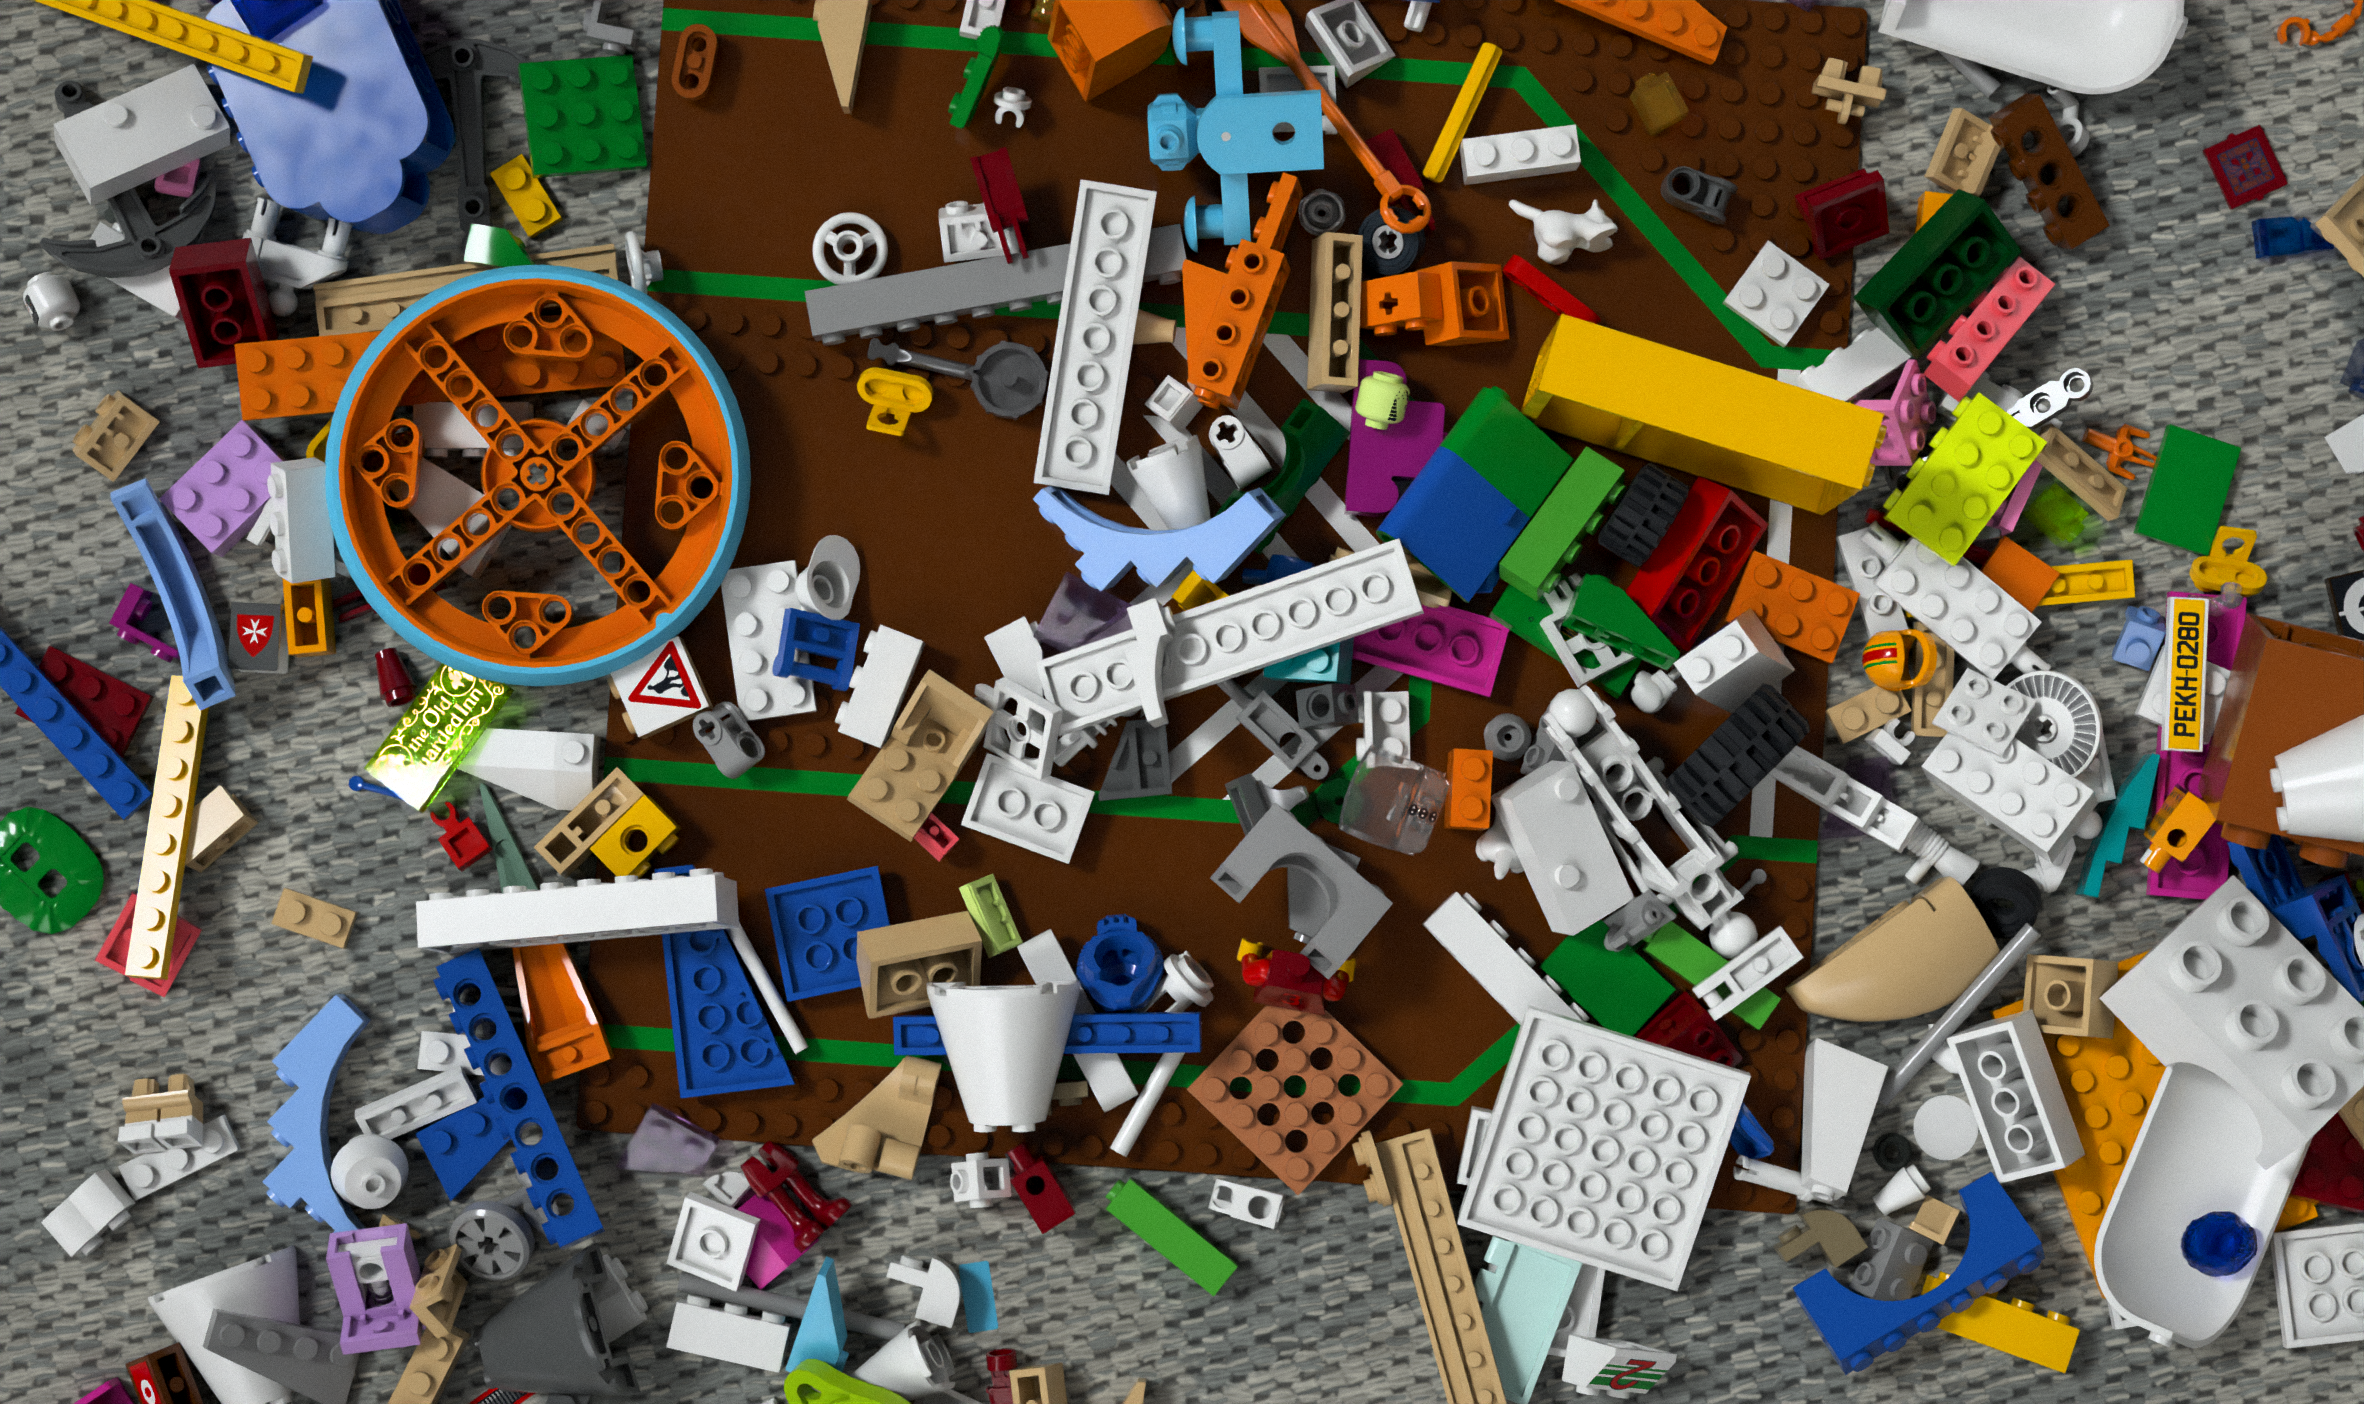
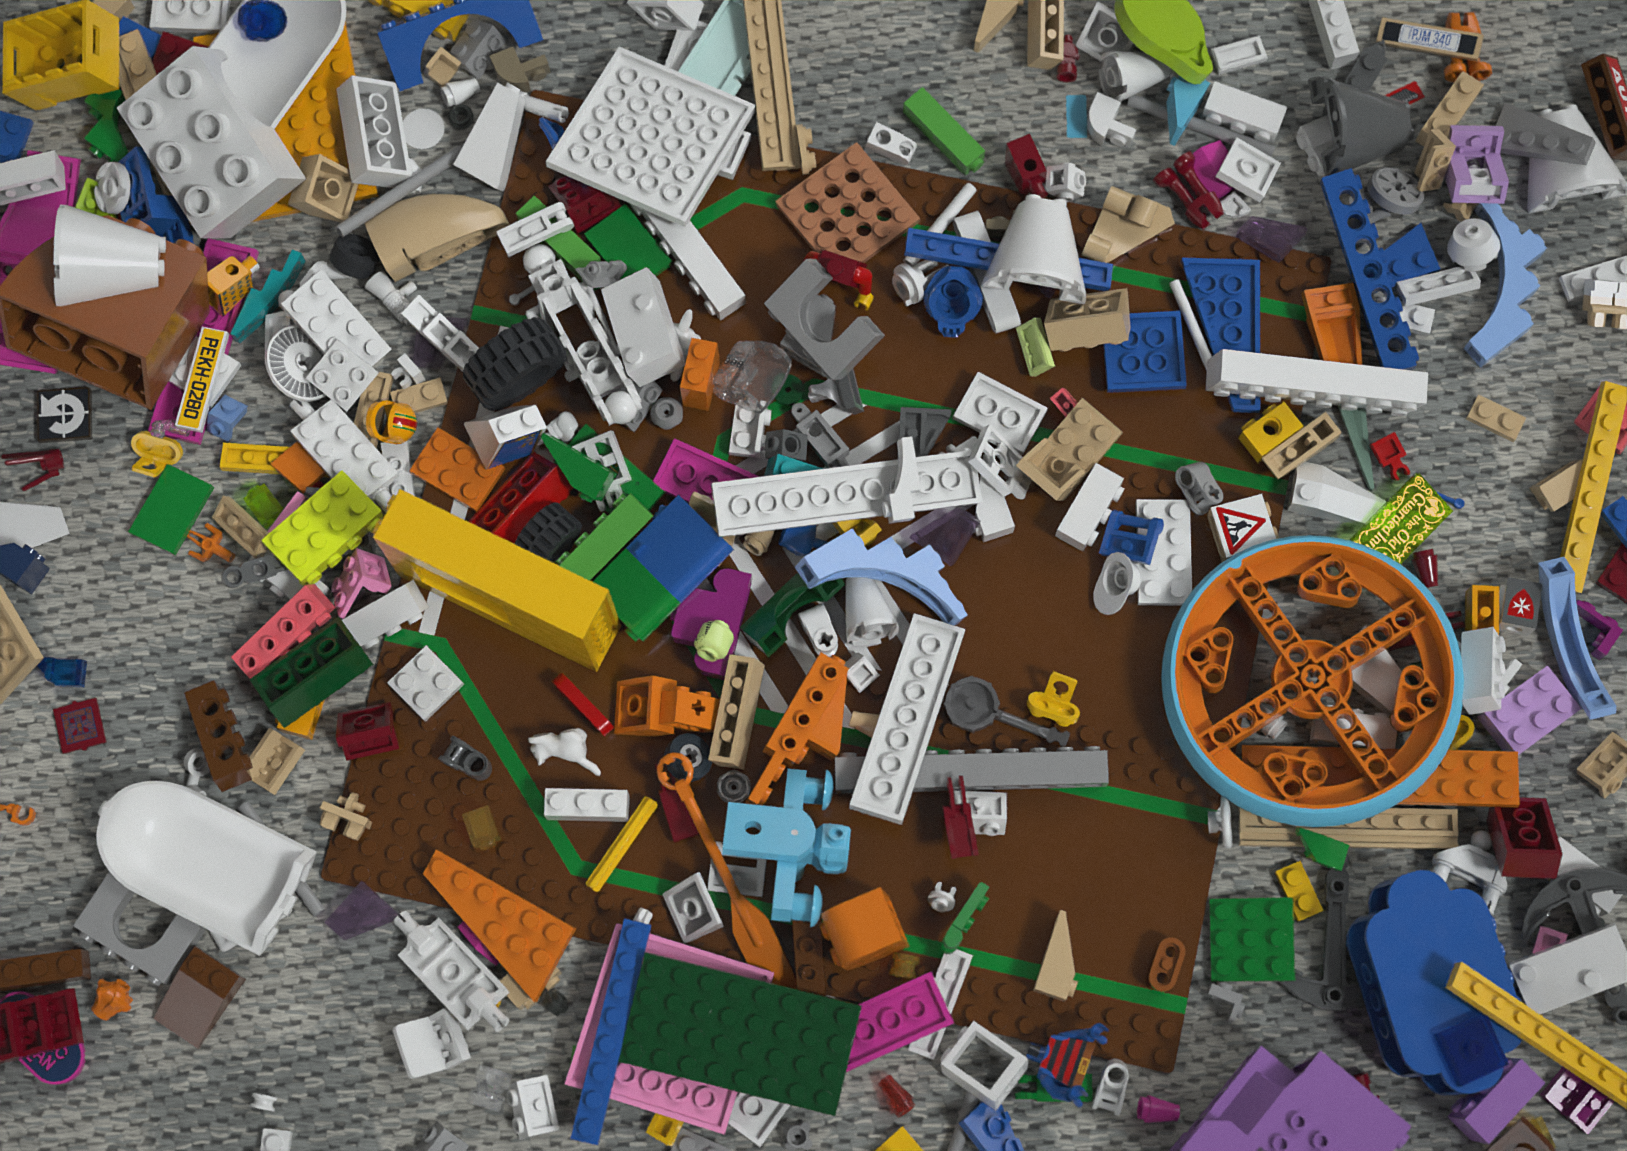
camera: 170 degrees left, 10 degrees down
white piece [812,212,888,285] -> none

